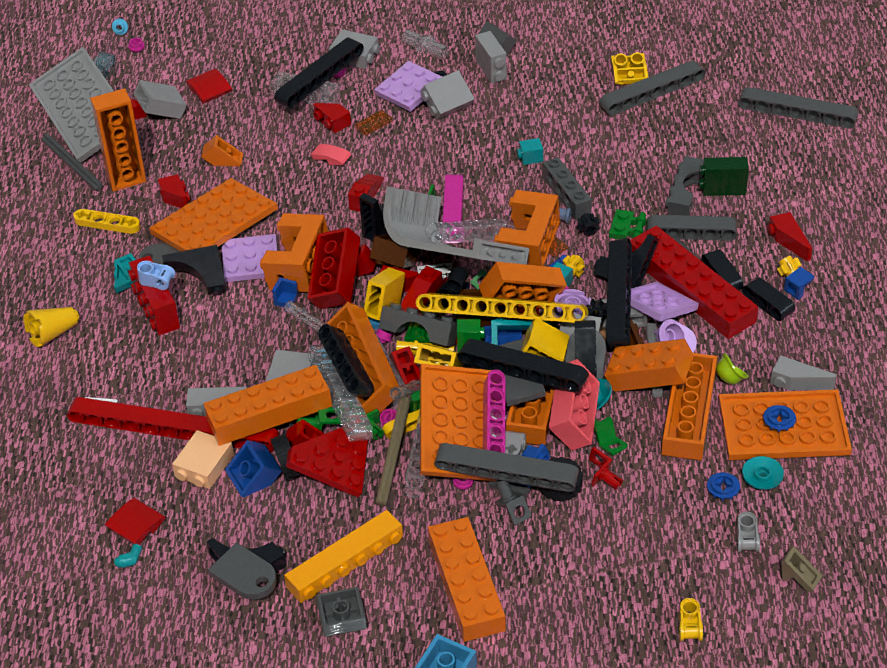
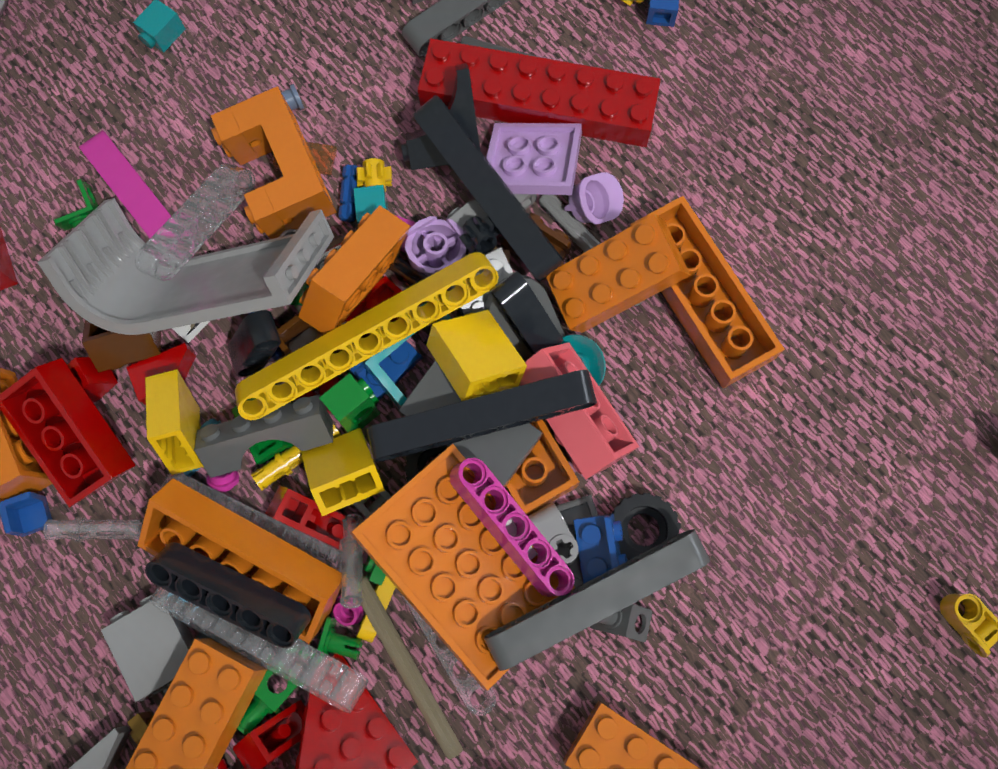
camera: 40 degrees left, 30 degrees up
black arch [359,193,388,242] -> none
red slope [401,265,443,312] -> none
dark grey brick [542,157,592,220] -> none
black gear [577,213,600,235] -> none
red bracket [589,447,624,490] -> none
green bracket [594,416,628,455] -> none
green plate [609,209,647,239] -> none
black beam [701,249,743,290] -> none
blue gear [707,472,740,501] -> none
lime helmet [716,353,749,385] -> none
orange plate [718,389,852,460] -> none
light grey piece [736,512,760,552] -> none
black beam [742,277,795,321] -> none
teal dish [742,456,784,490] -> none
blue gear [763,405,796,432] -> none
light grey slope [770,356,837,390] -> none

